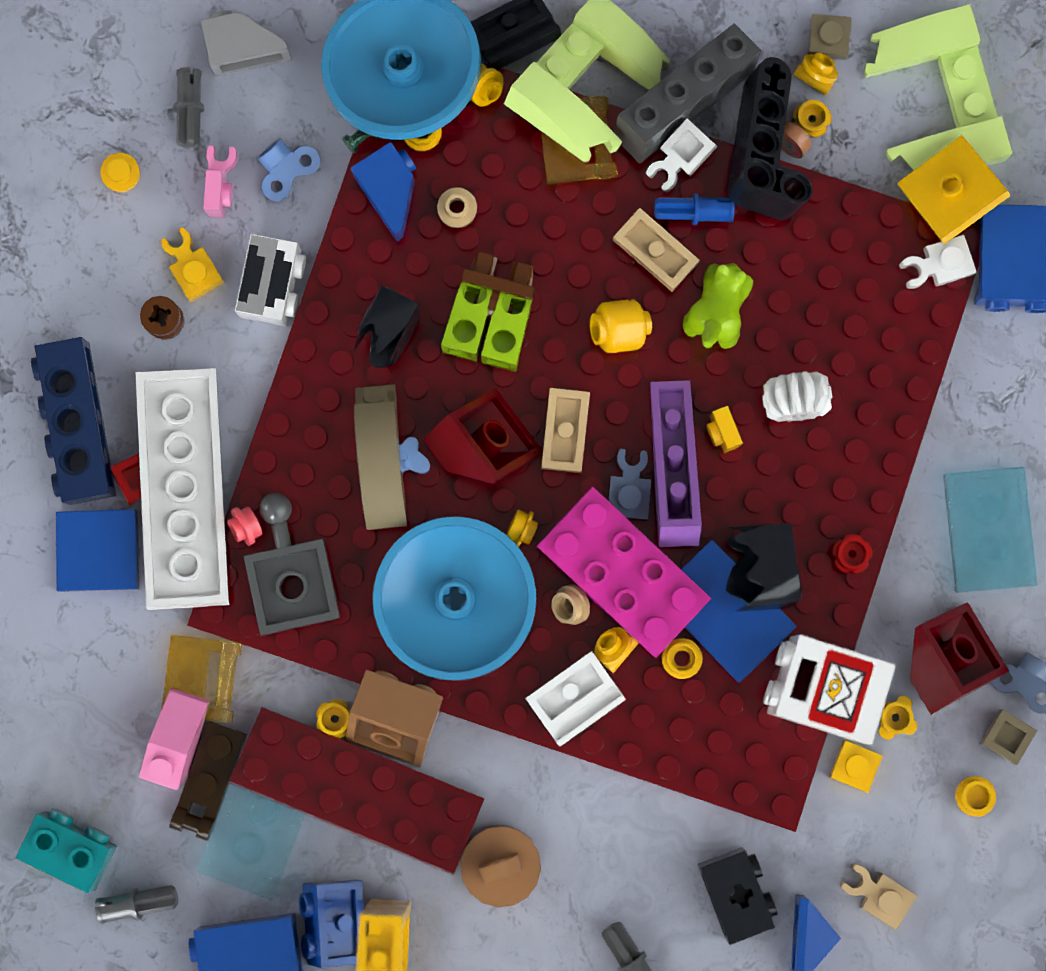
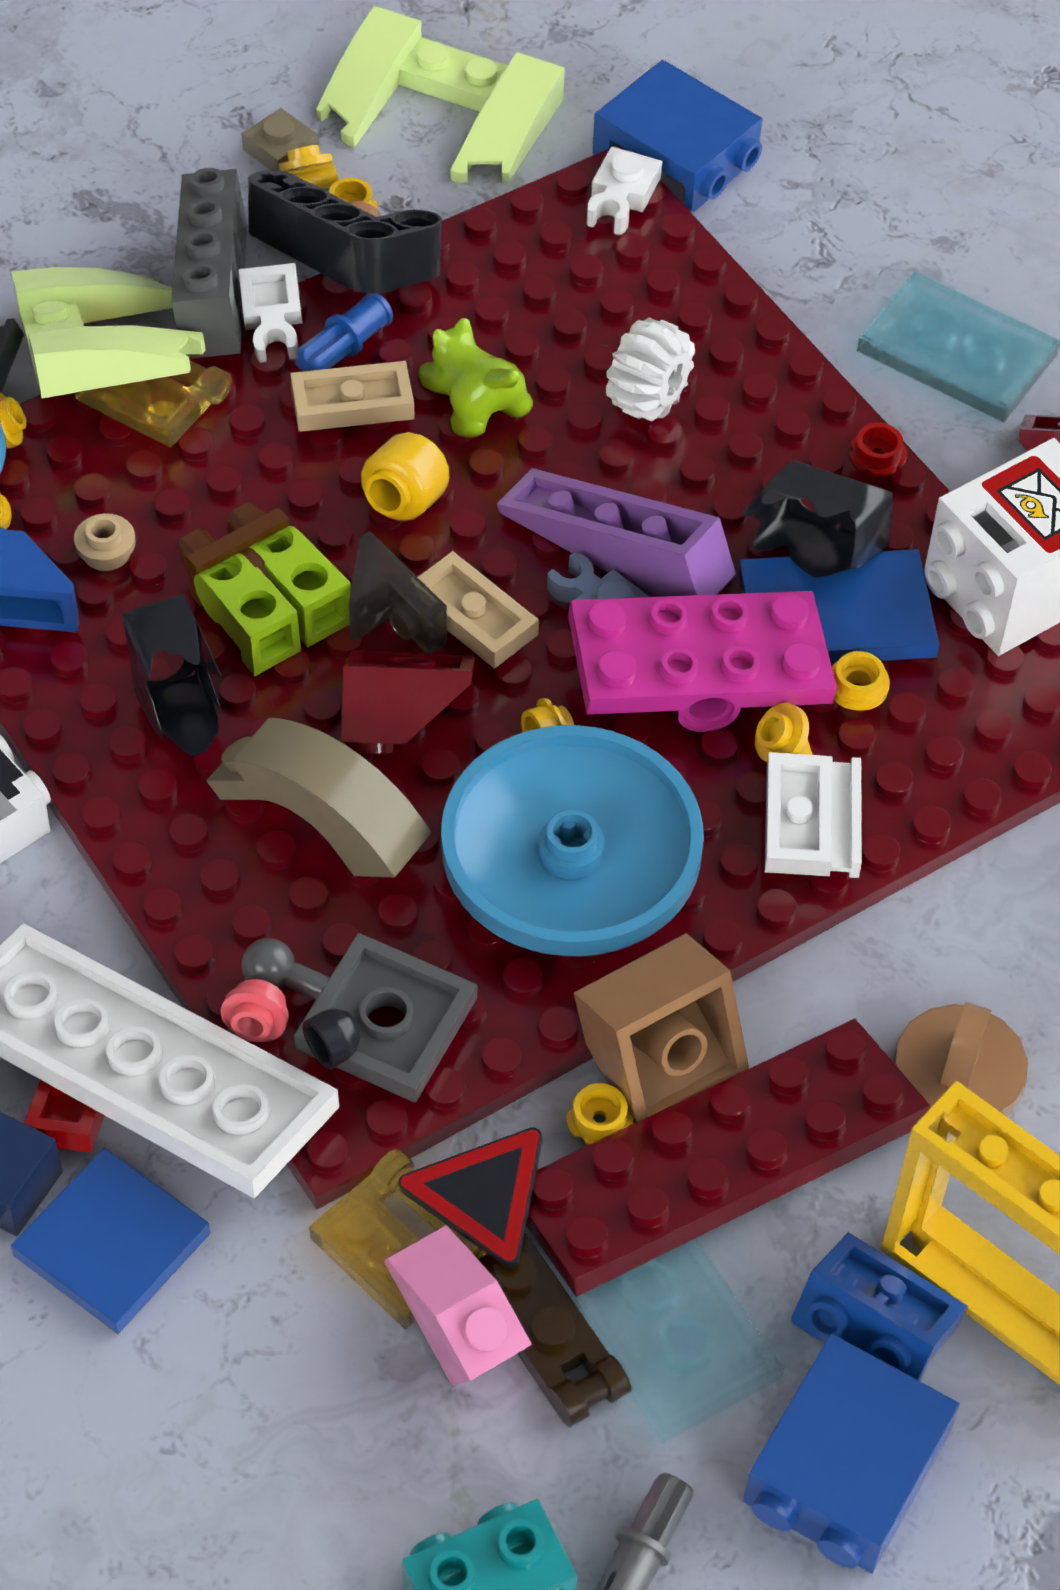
camera: 55 degrees left, 30 degrees down
tan plate [552,584,590,625] -> none
yellow plate [706,406,742,453] -> none
yellow plate [897,135,1010,244] -> none
none -> black hinge [302,1008,361,1070]
none -> clear smoke slope [349,531,447,653]
none -> piece [398,1127,543,1268]

